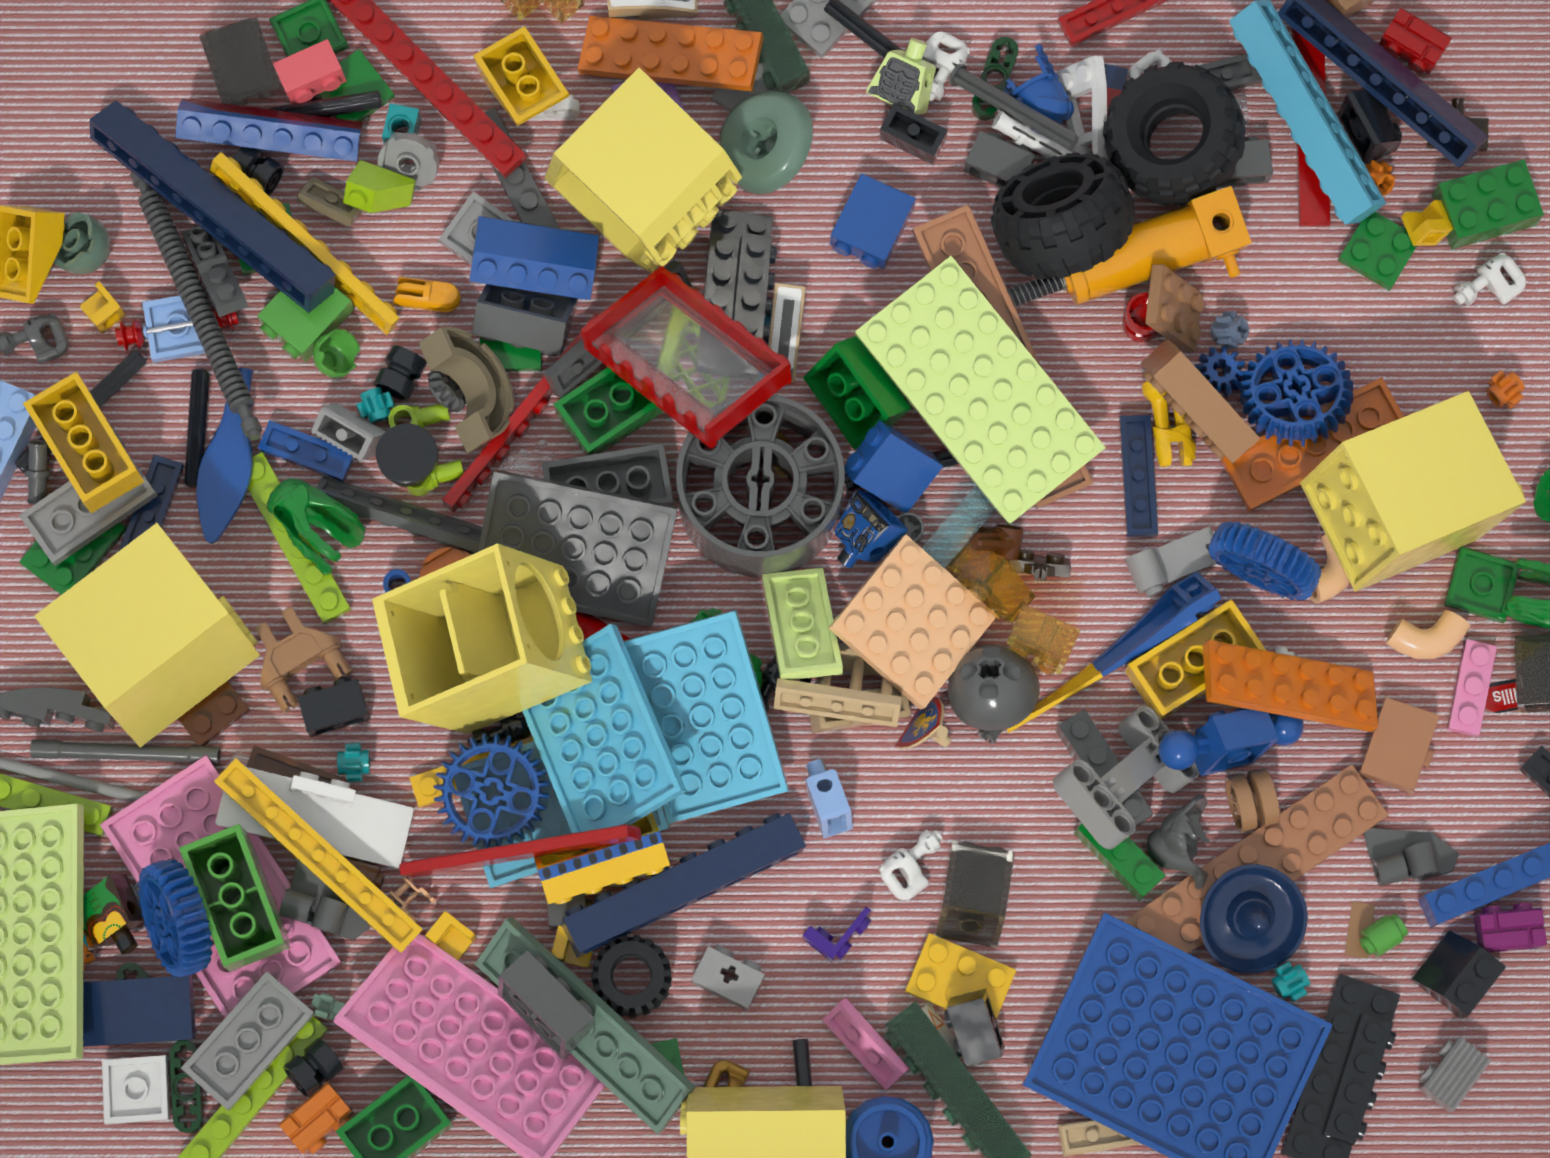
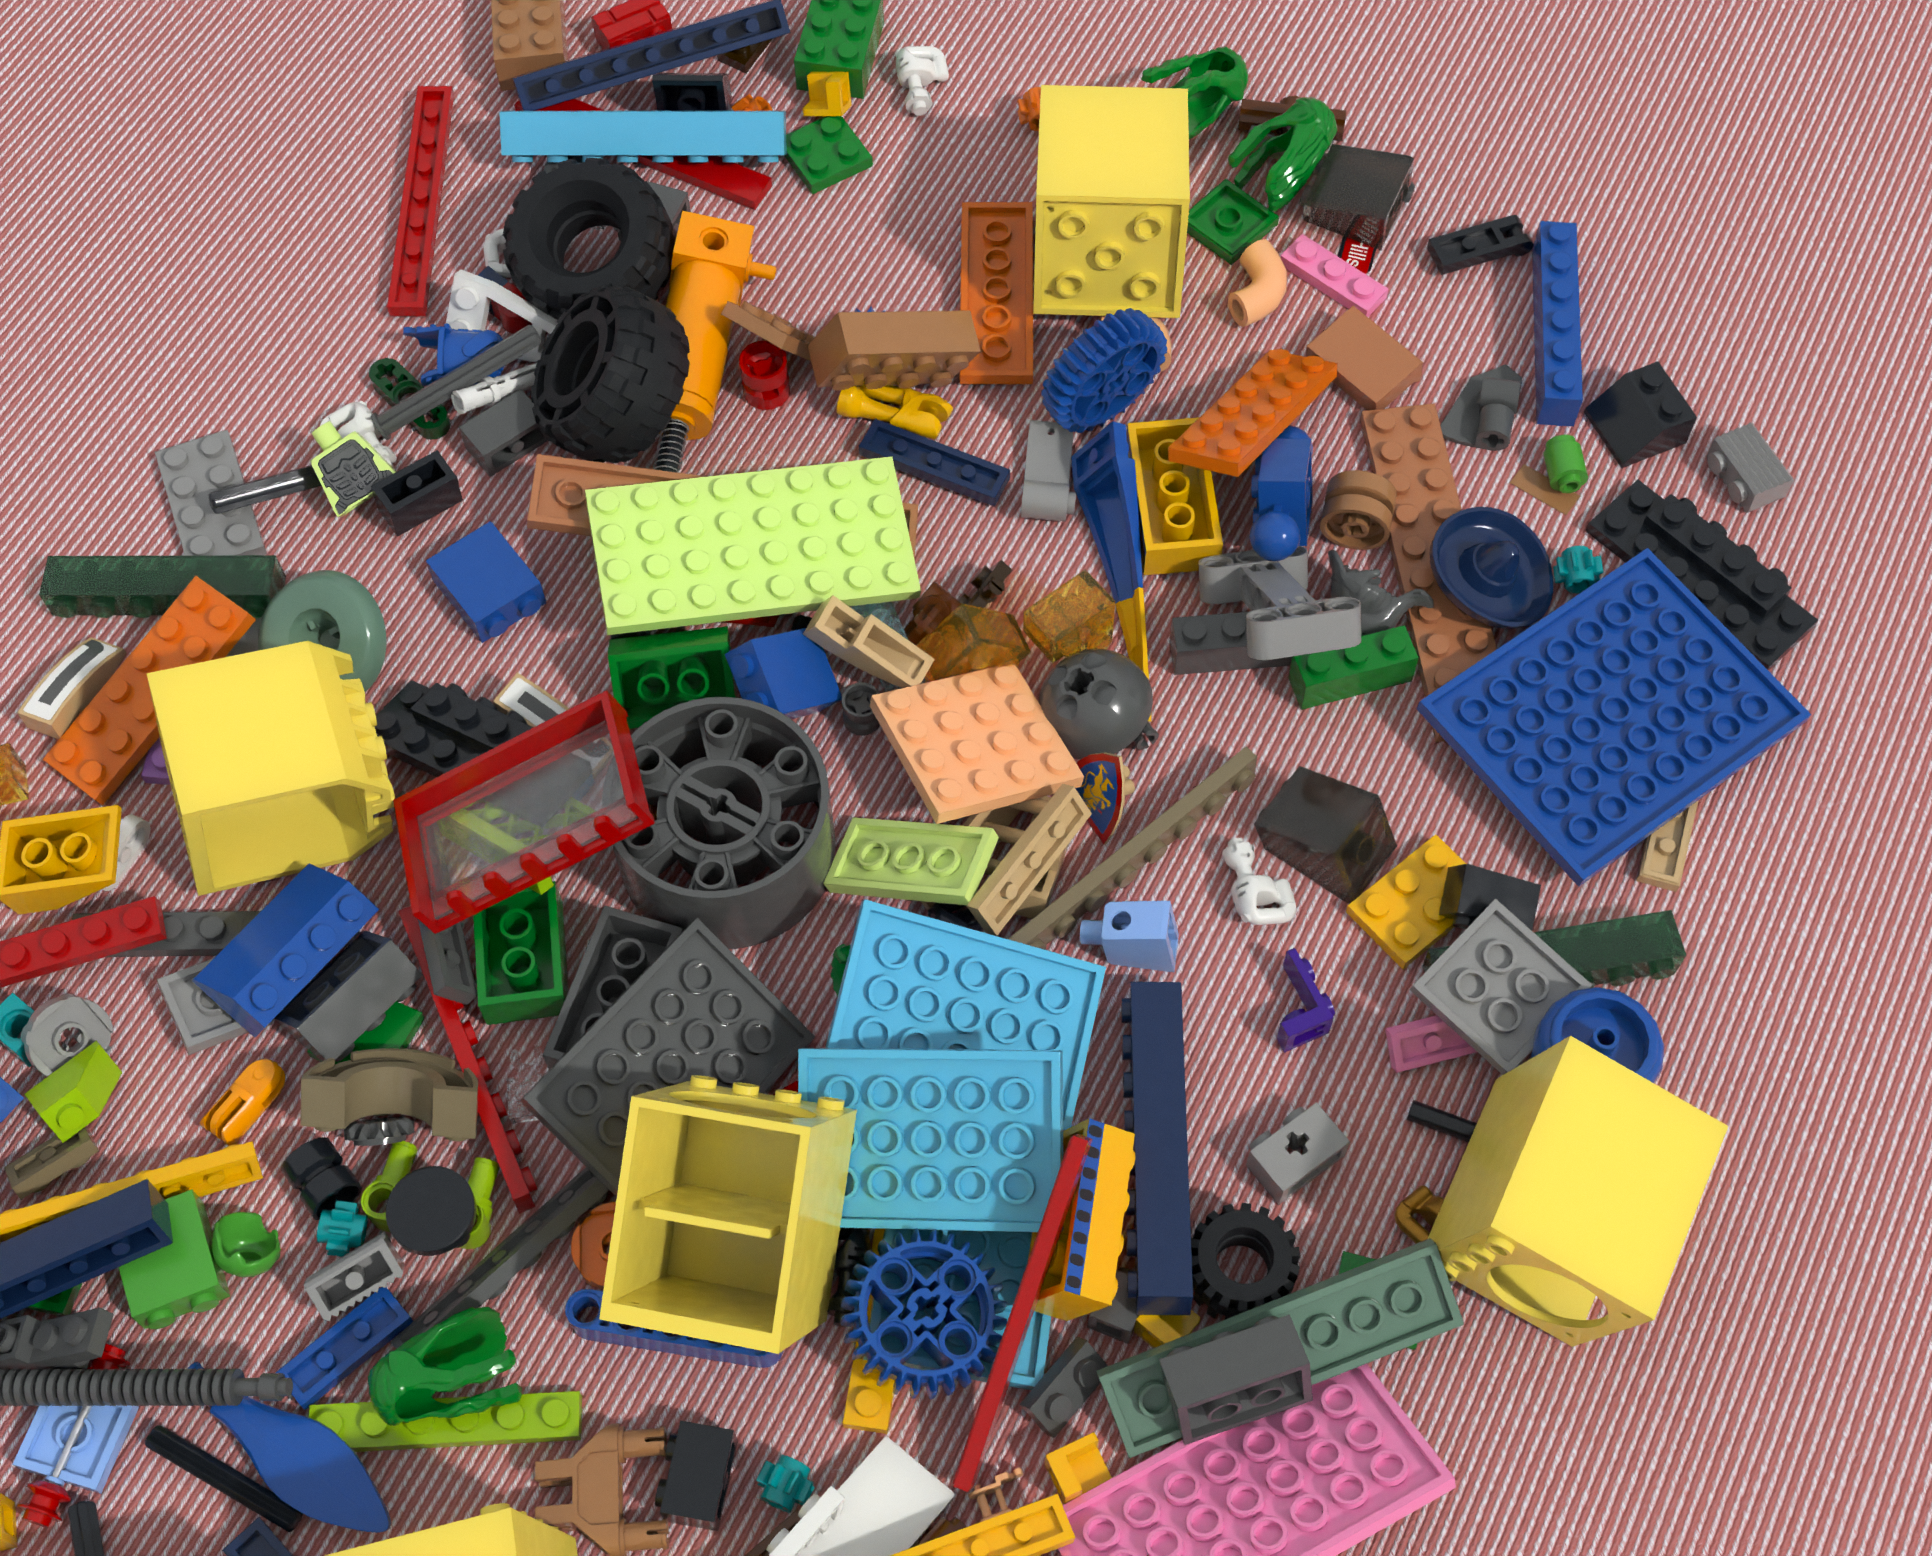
camera: 60 degrees left, 15 degrees down
blue torso [835,489,908,568] -> none
sand blue gear [1211,311,1249,349] -> none
blue gear [1240,339,1354,447] -> none
magenta brick [1474,903,1547,953] -> none
none -> tan slope [803,595,935,688]
none -> dark tan plate [1008,746,1257,950]
none -> dark grey plate [1020,1336,1108,1438]
none -> light grey plate [1409,898,1592,1075]

